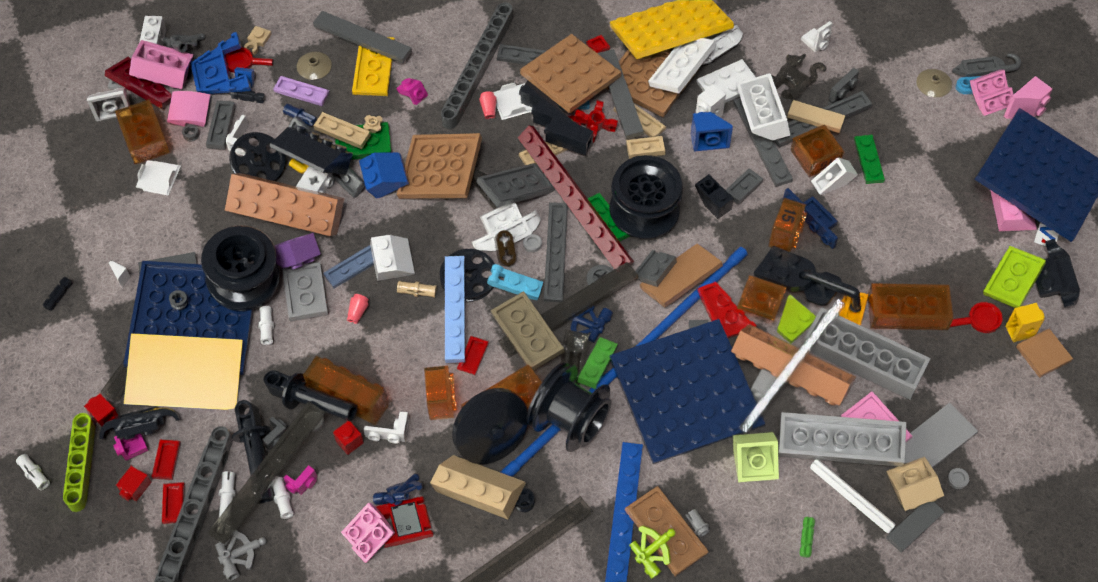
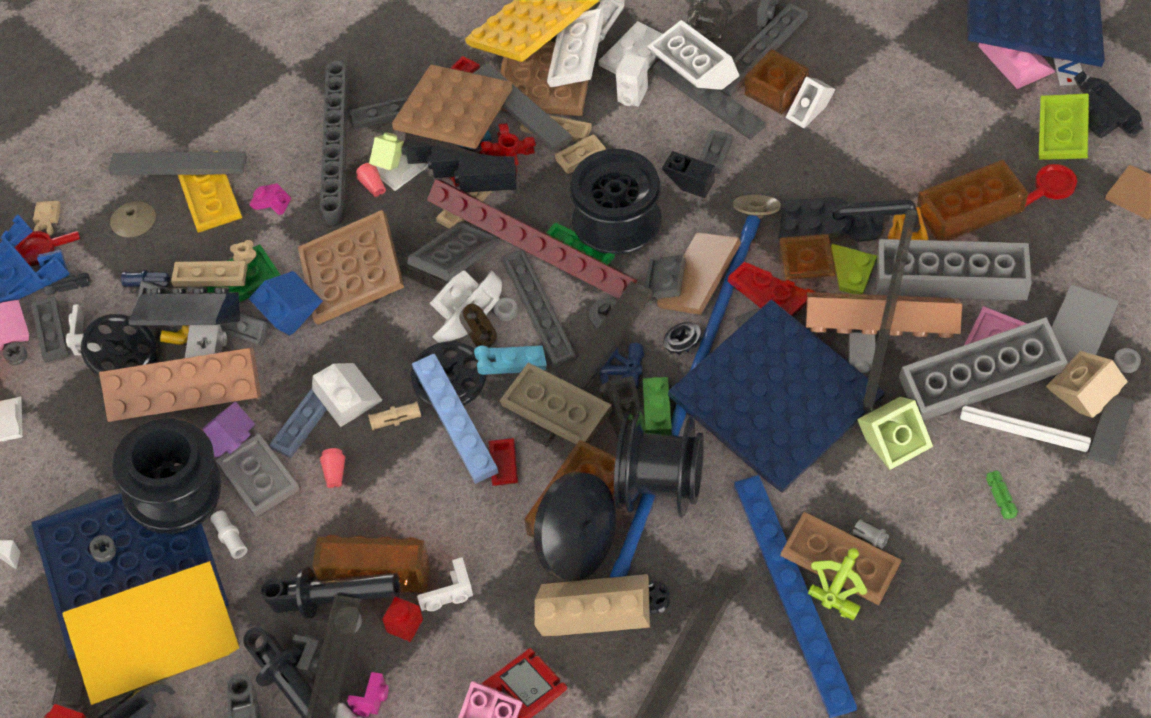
camera: 20 degrees left, 5 degrees down
lavender tile [273,76,329,106] -> none
dark blue piece [373,474,423,505] -> none
clear orange brick [424,365,457,420] -> none
blue slope [690,112,733,152] -> none
clear orange brick [768,198,807,252] -> none
dark blue bracket [783,188,838,249] -> none
tan tile [787,100,845,133] -> none
green plate [854,135,885,184] -> none
yellow brick [1005,303,1045,342] -> none
none -> yellowish green brick [369,133,404,170]
none -> black gear [663,322,702,355]
none -> dark tan dish [733,195,781,219]

